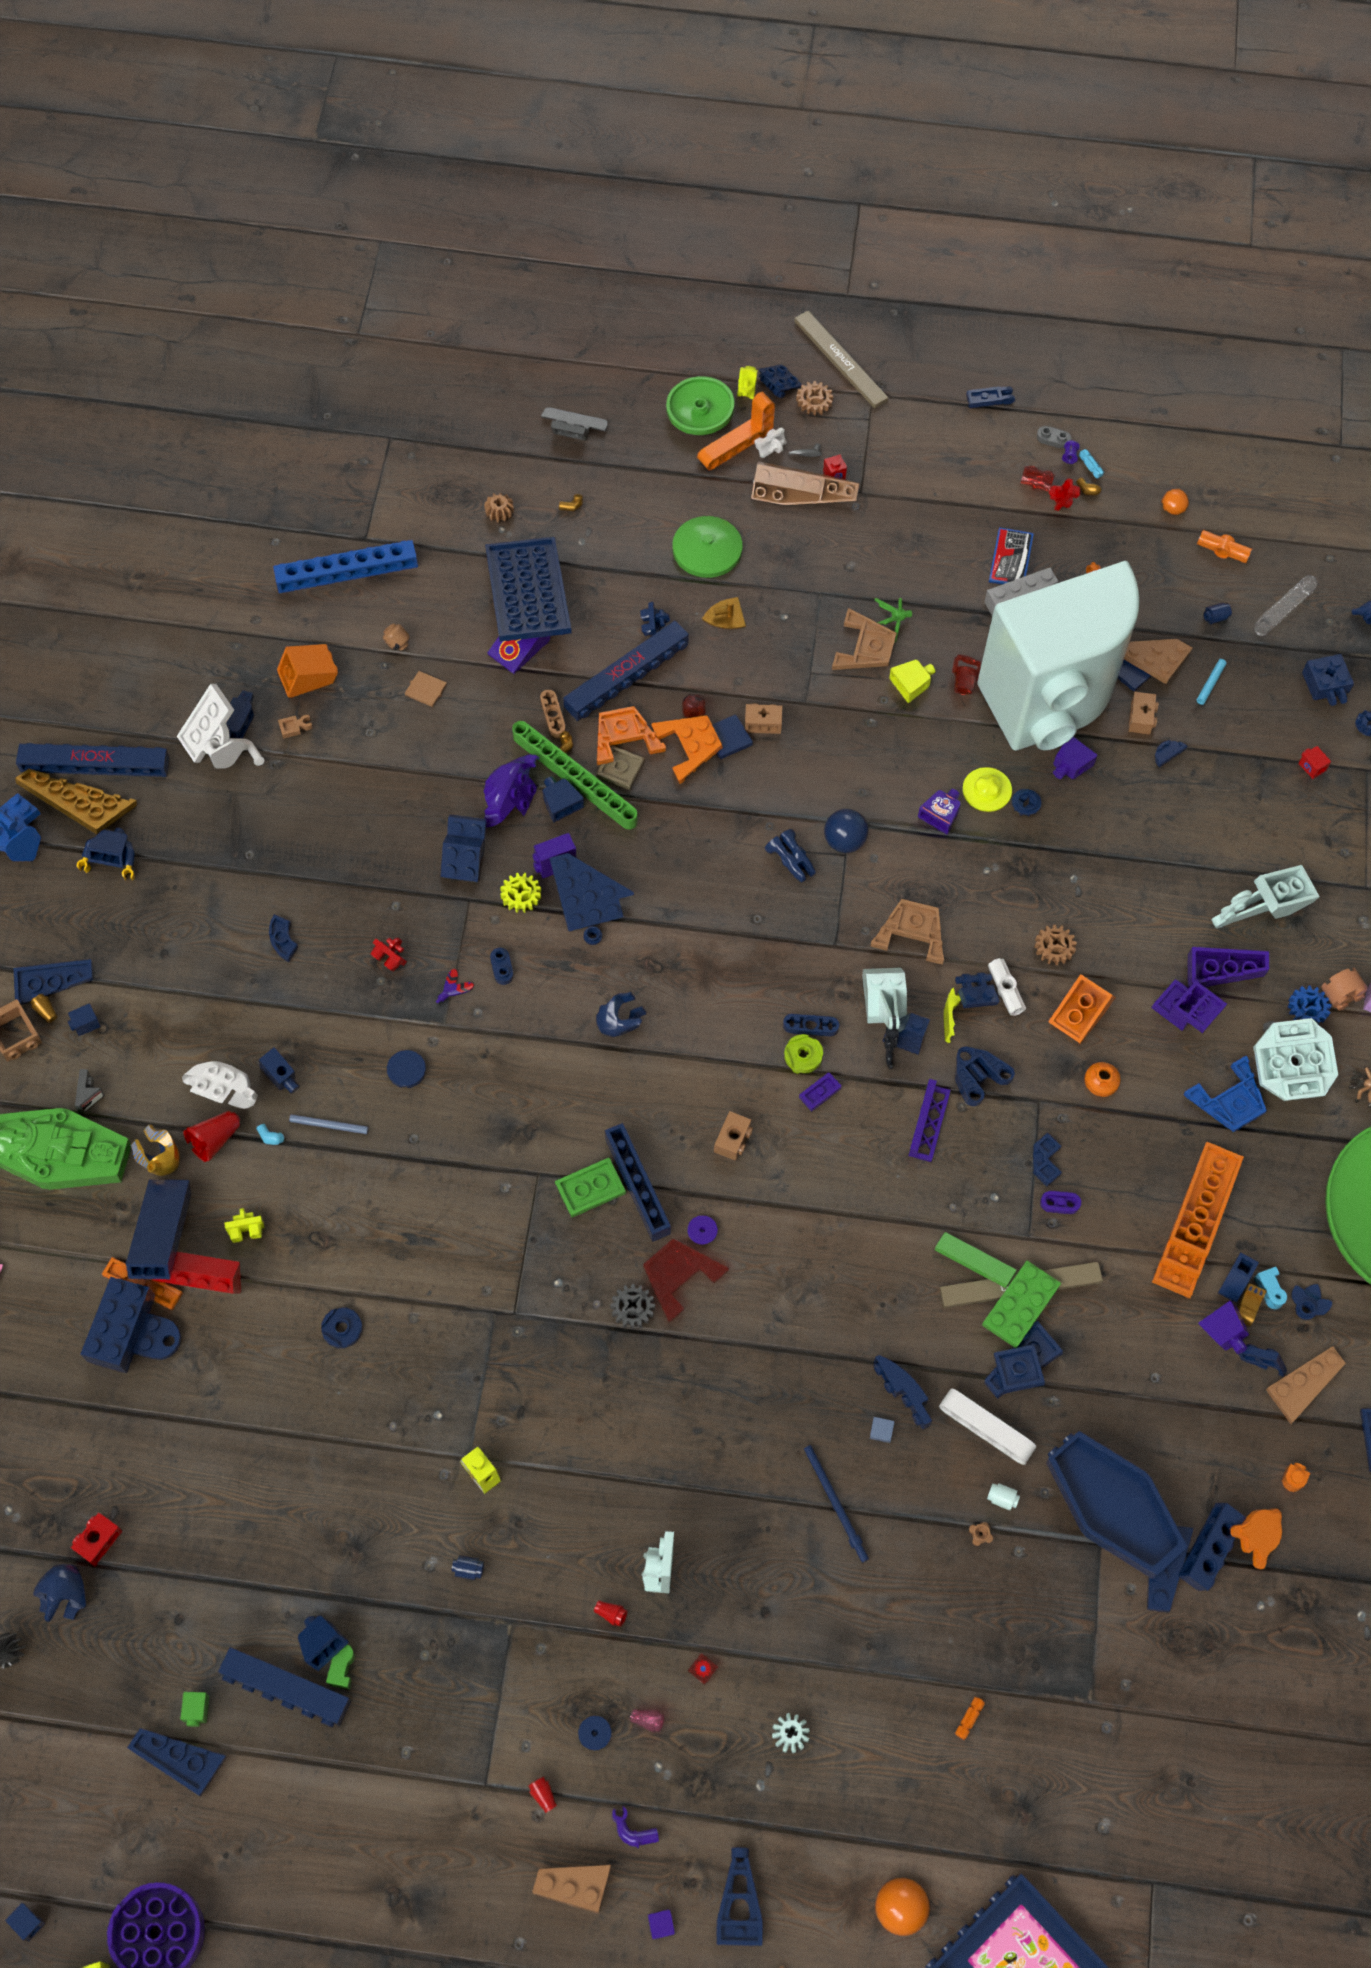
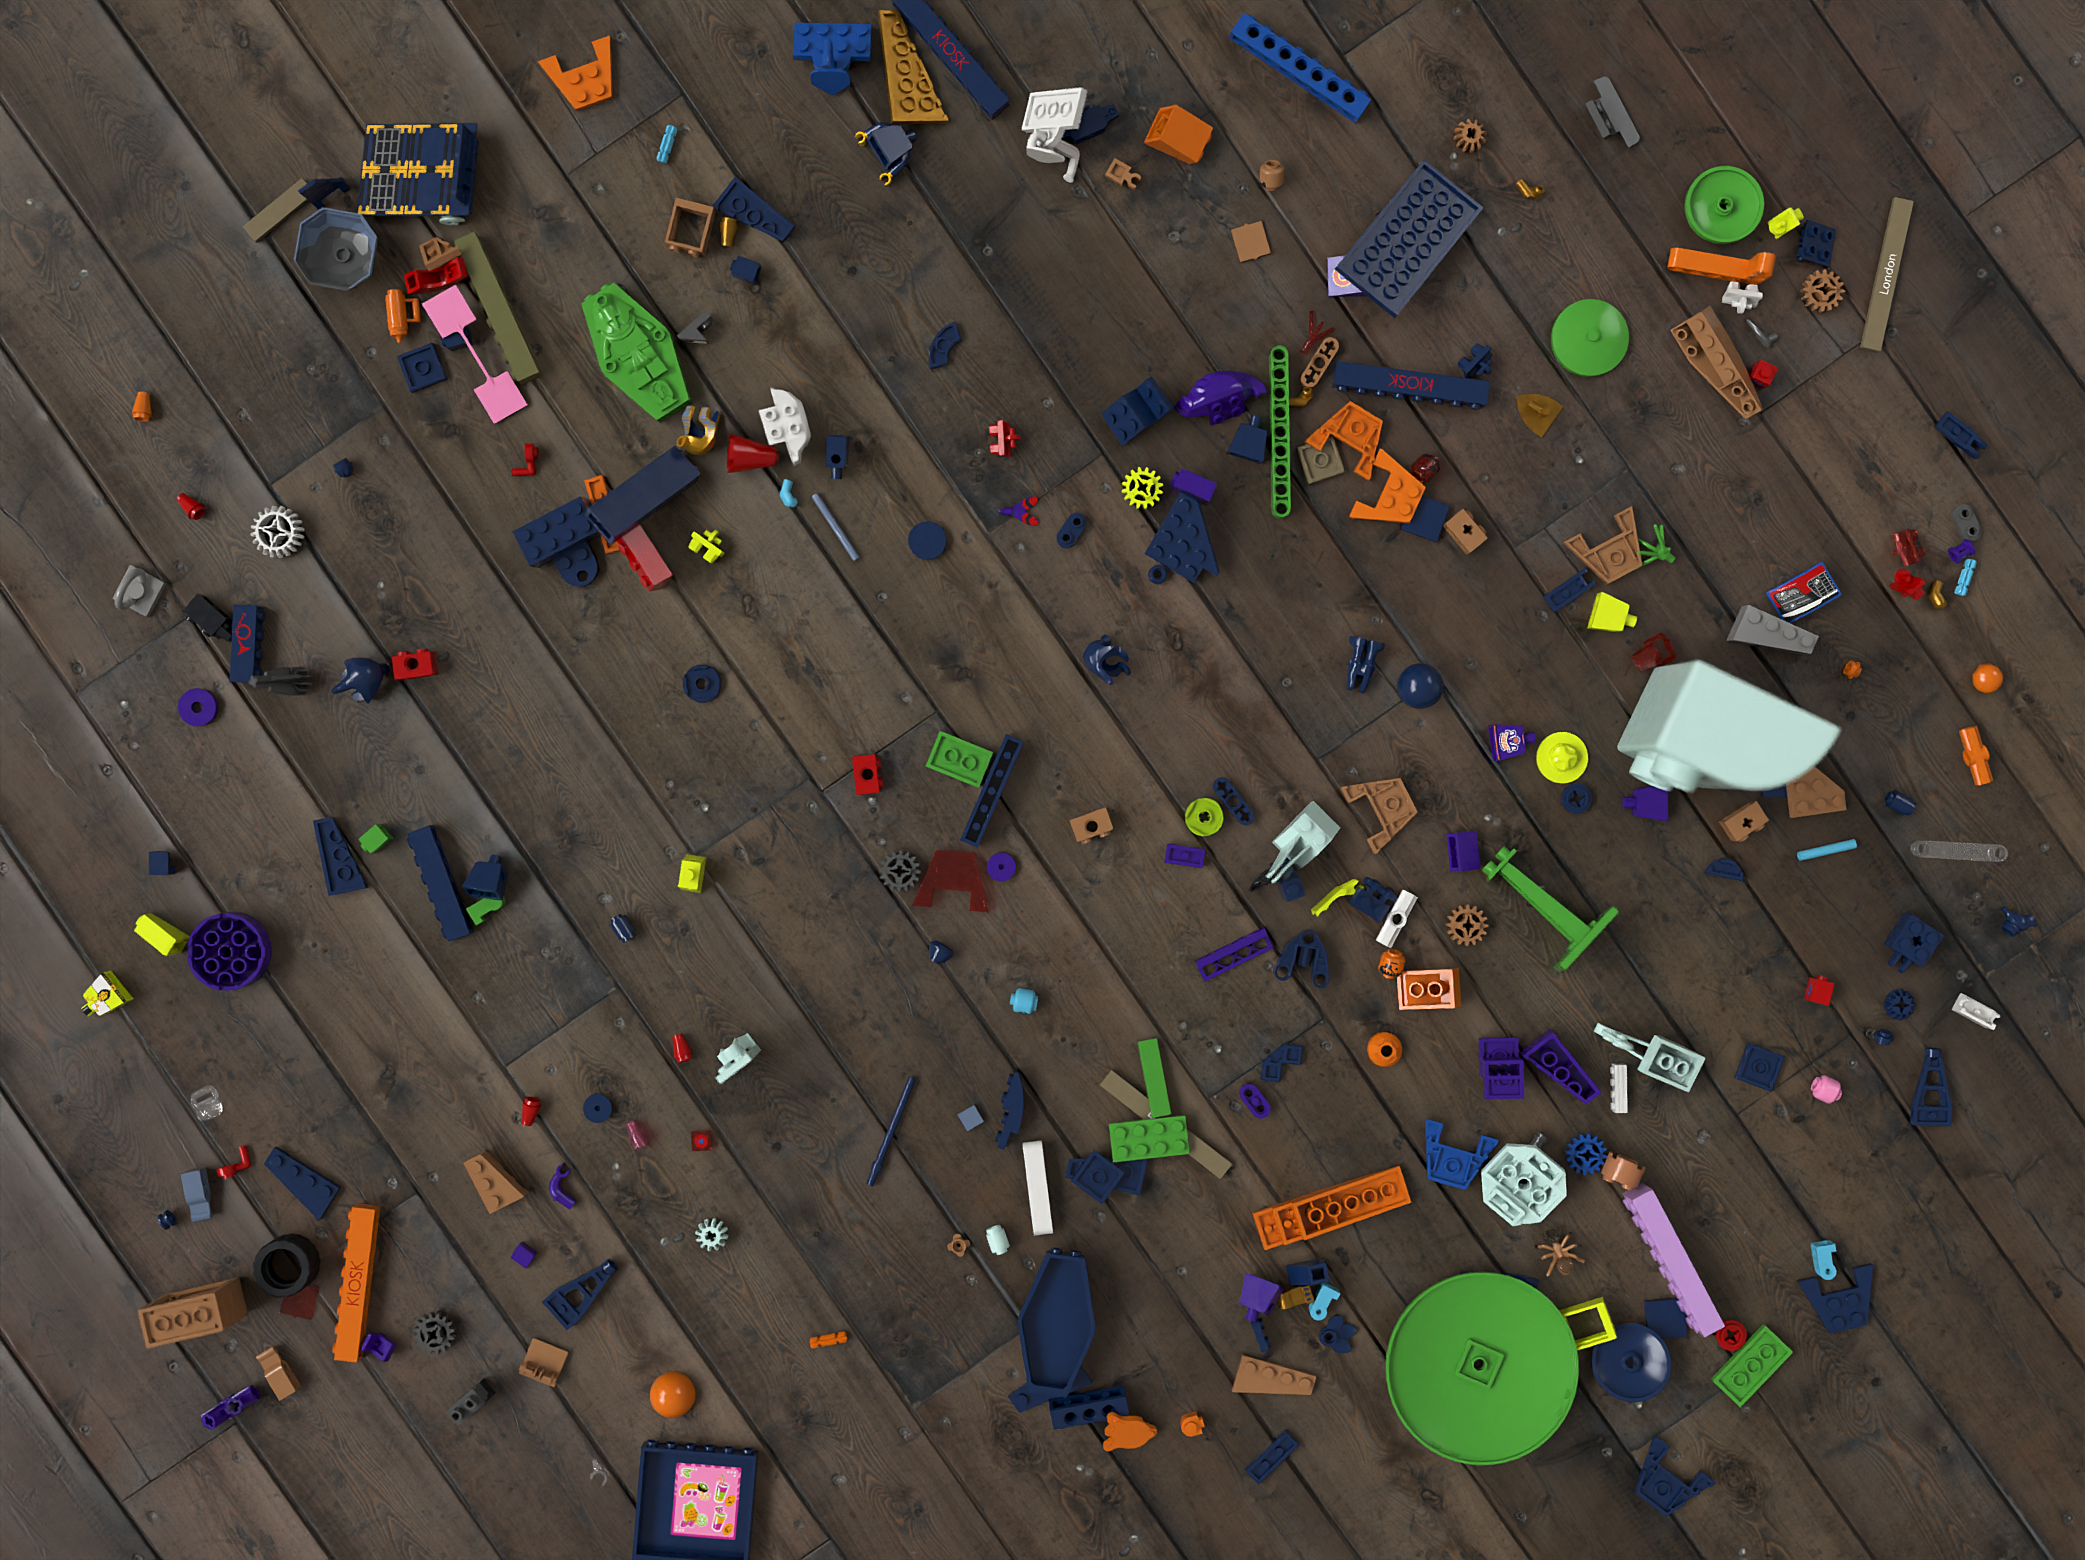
camera: 45 degrees right, 25 degrees up
none -> red plate [512,443,539,476]
none -> red brick [852,754,884,795]
none -> dark blue cone [928,940,953,964]
none -> medium azure head [1010,988,1038,1015]
none -> clear red plant [1300,311,1335,355]
none -> orange head [1378,949,1406,979]
none -> dark purple brick [1446,831,1480,871]
none -> bright green piece [1482,846,1619,972]
none -> dark blue hinge [1543,567,1597,612]
none -> white piece [1610,1063,1627,1113]
none -> dark blue tile [1734,1042,1785,1092]

